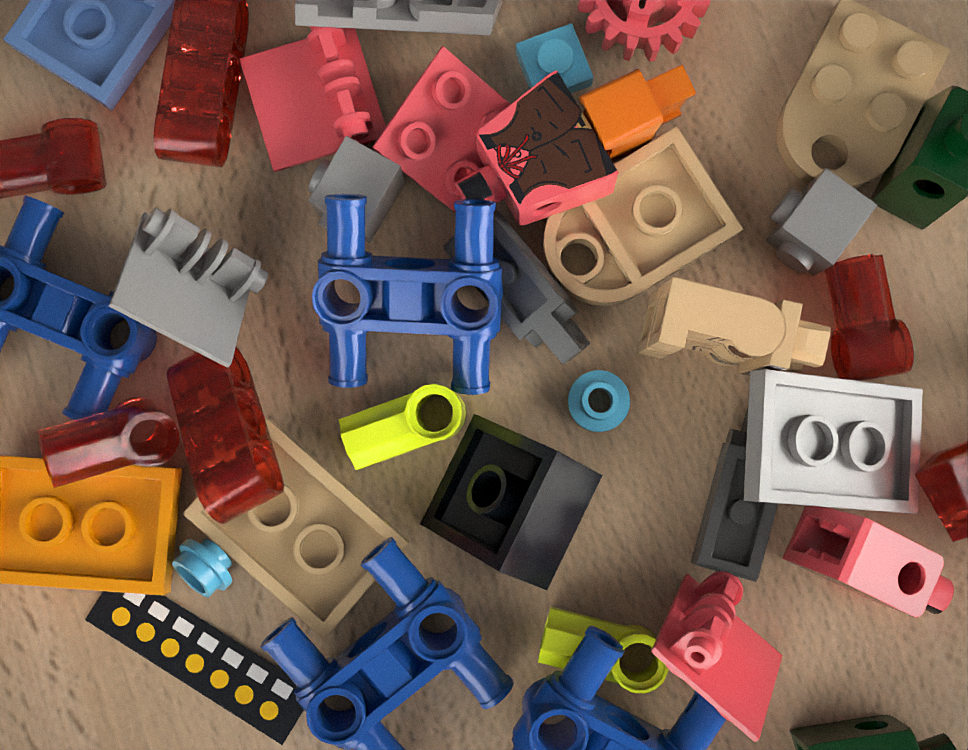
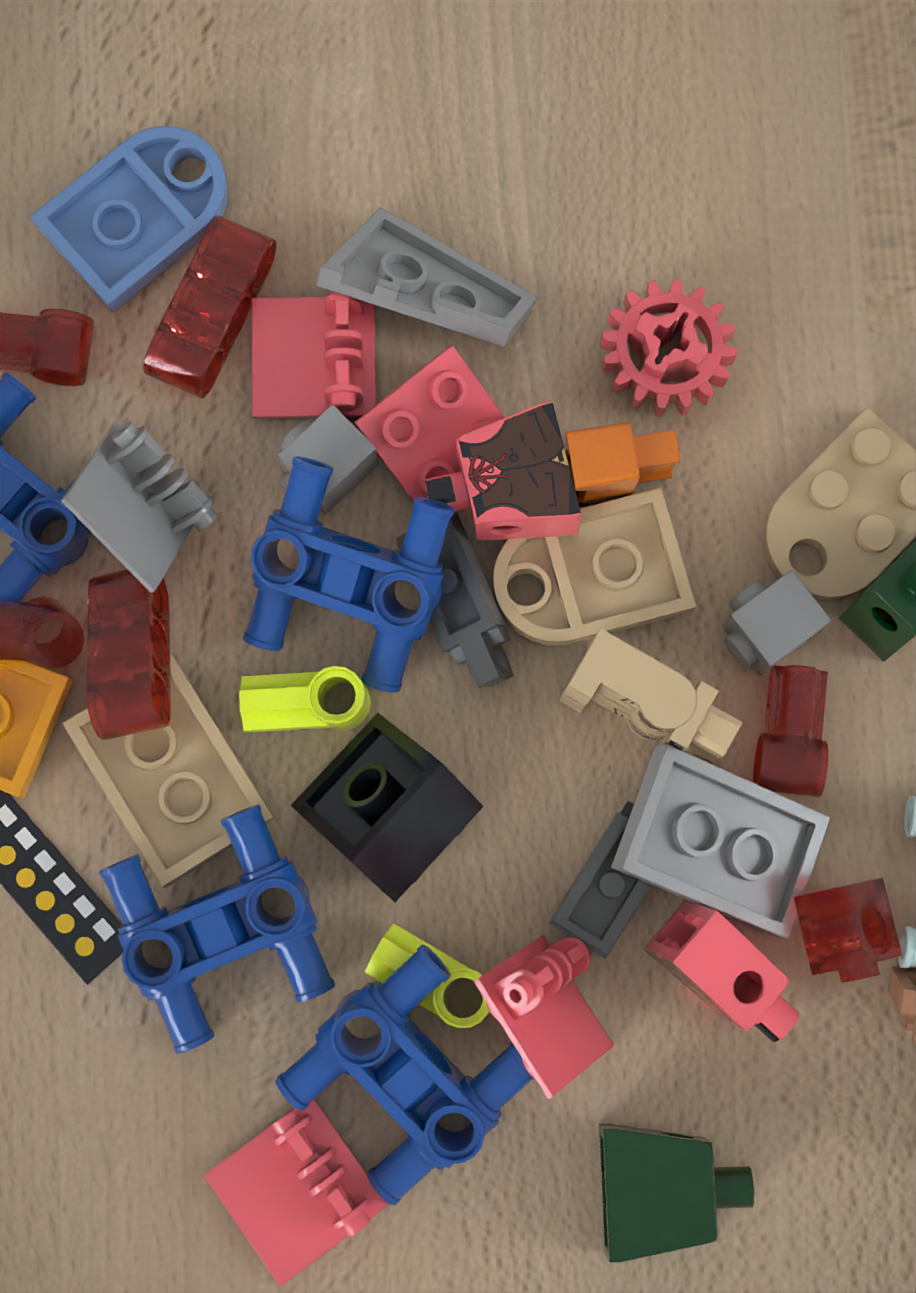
camera: 15 degrees right, 5 degrees down
medium azure plate [172,539,232,598] -> none
medium azure plate [515,23,594,94] -> none
medium azure plate [568,370,630,432] -> none

